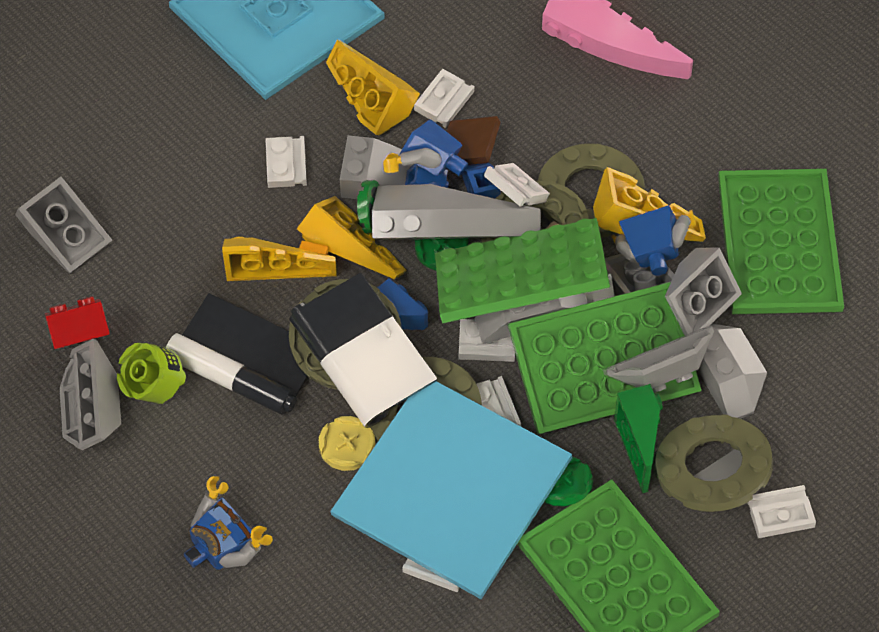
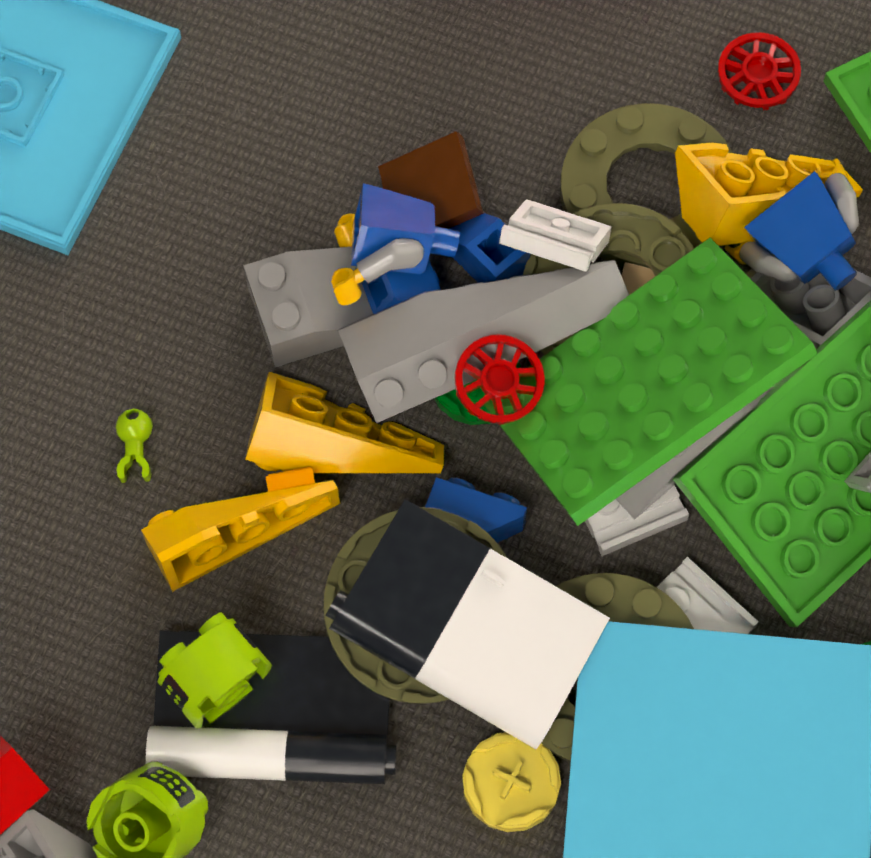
camera: 25 degrees left, 10 degrees up
white plate [266,136,307,188] -> none
yellow wedge [326,40,420,135] -> none
green tile [357,180,380,235] -> none
white plate [414,69,475,128] -> none
none -> lime arm [115,409,153,483]
none -> lime brick [157,612,272,729]
none -> red wheel [454,334,545,425]
none -> red wheel [718,32,801,110]

